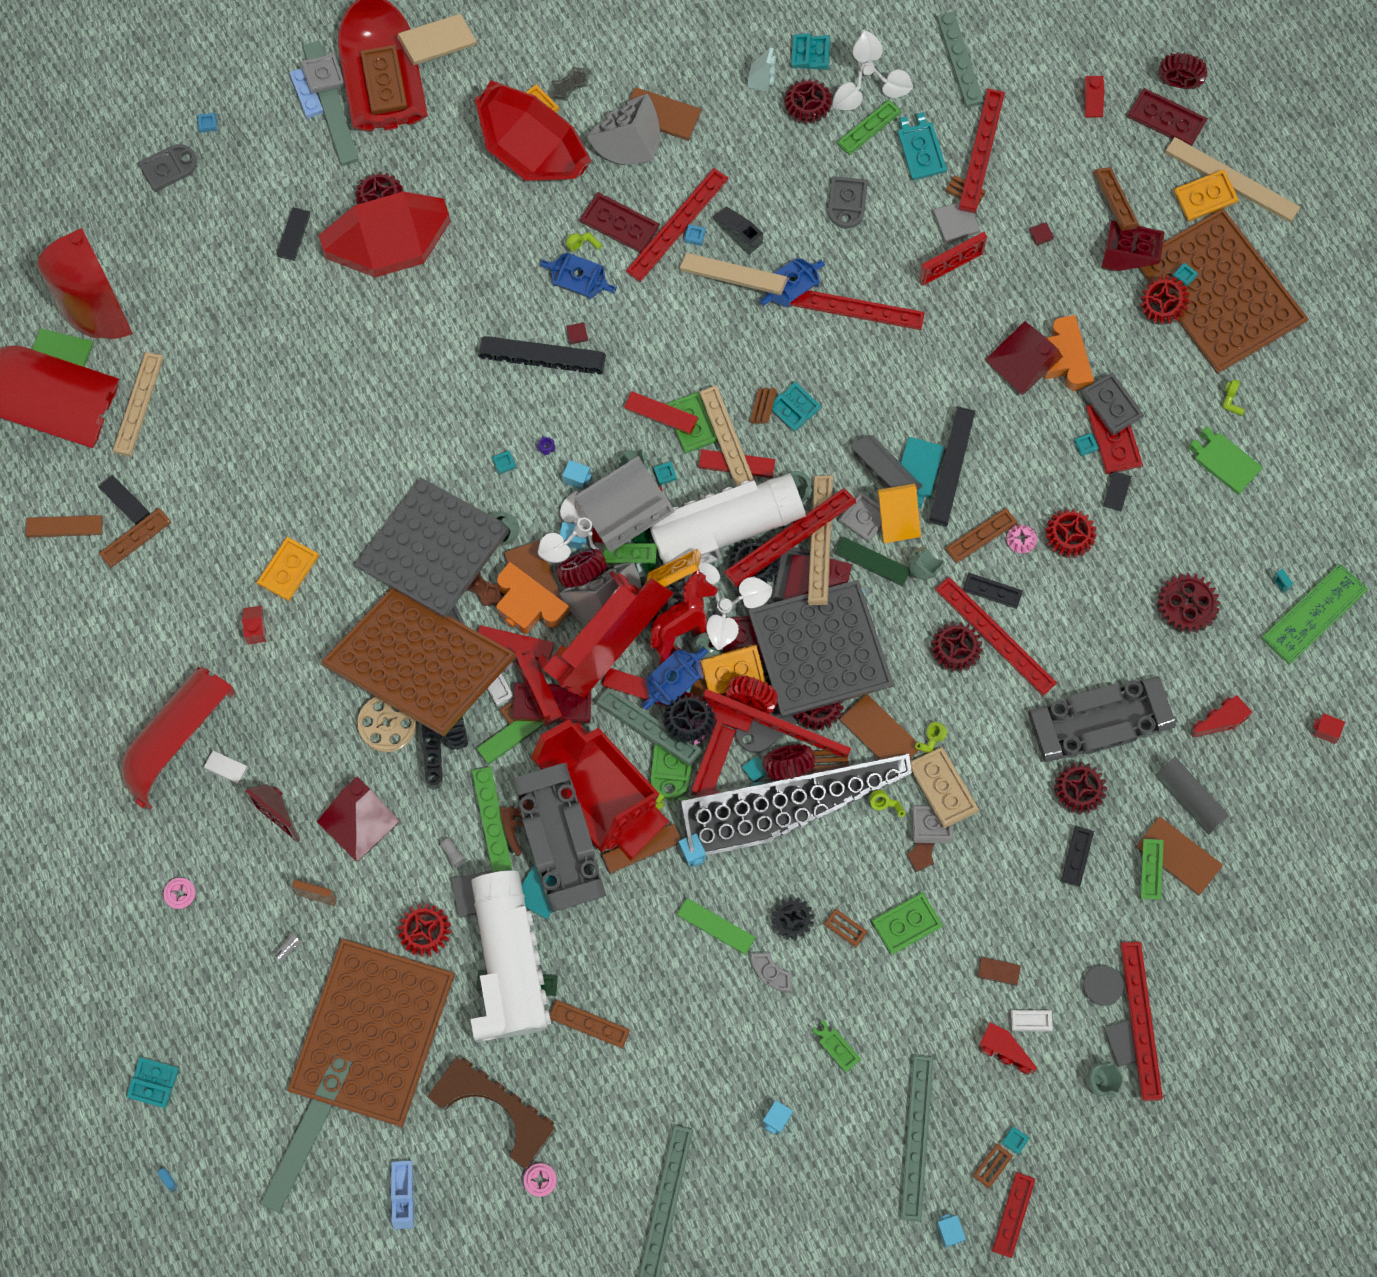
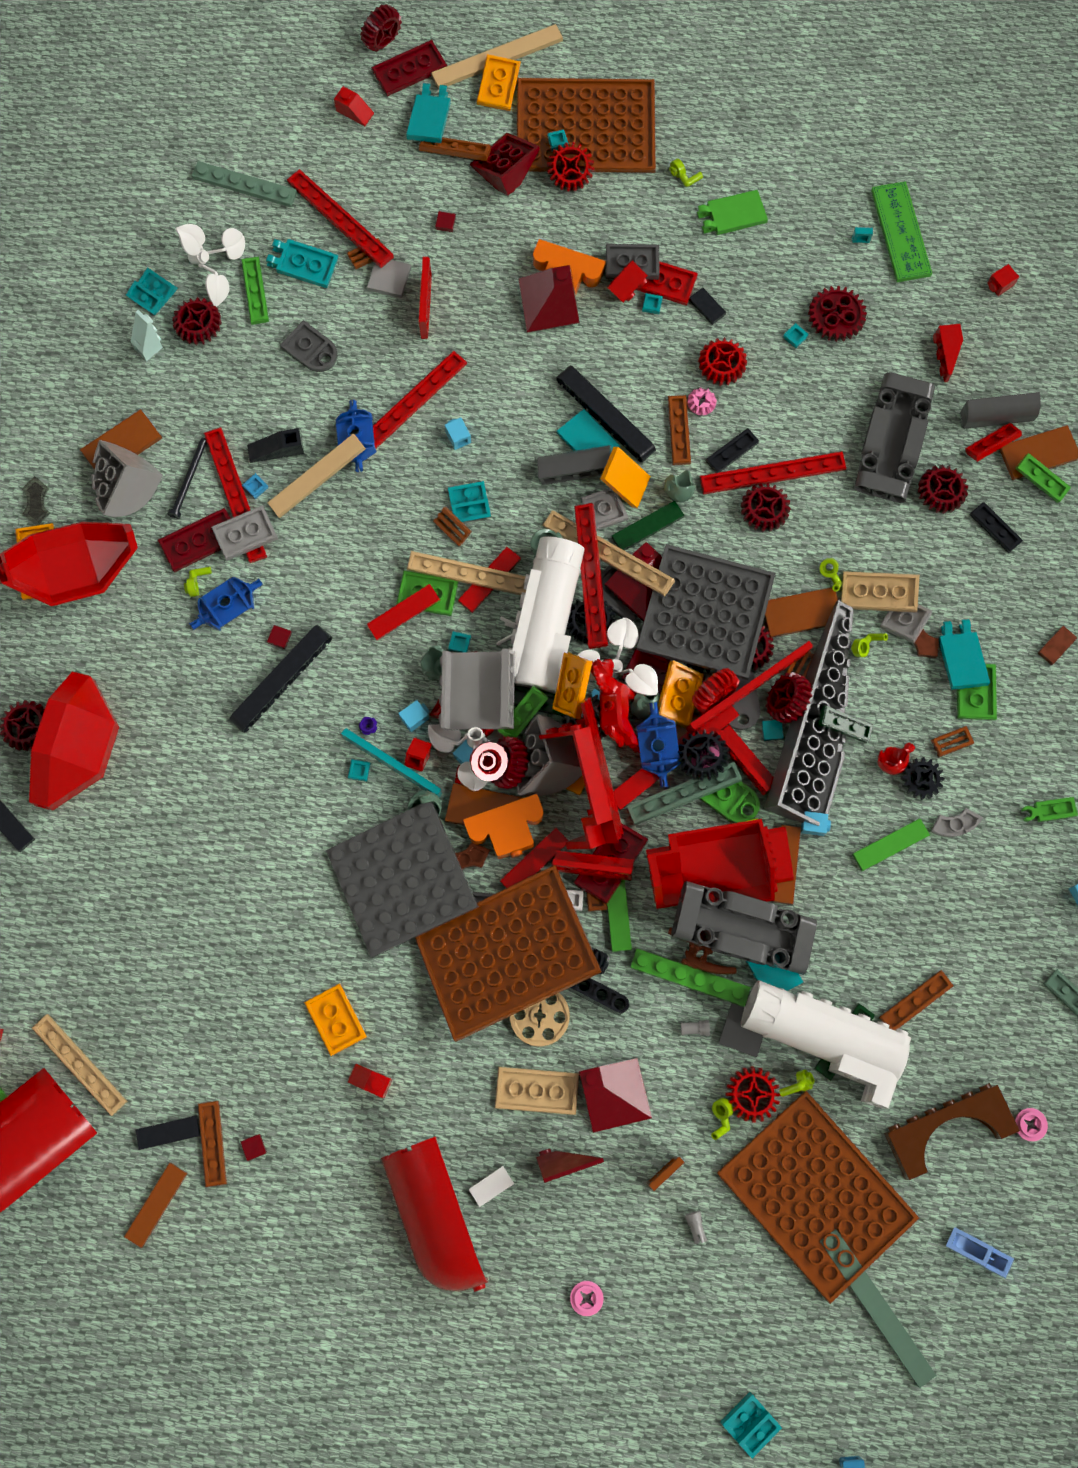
camera: 60 degrees left, 5 degrees up
none -> black bar [167,438,207,519]
none -> light grey tile [211,505,278,561]
none -> dark red tile [240,1134,267,1161]
none -> teal tile [341,728,442,797]
none -> red brick [404,738,432,772]
none -> teal tile [406,83,451,143]
none -> medium azure brick [445,418,471,450]
none -> piece [469,742,508,781]
none -> tan tile [495,1067,579,1115]
none -> red brick [607,259,648,303]
none -> lime plate [711,1098,733,1140]
none -> lime plate [779,1069,815,1097]
none -> teal tile [783,323,809,348]
none -> tile [818,706,873,743]
none -> red hair [877,742,915,775]
none -> teal tile [938,619,990,690]
none -> red tile [965,423,1022,462]

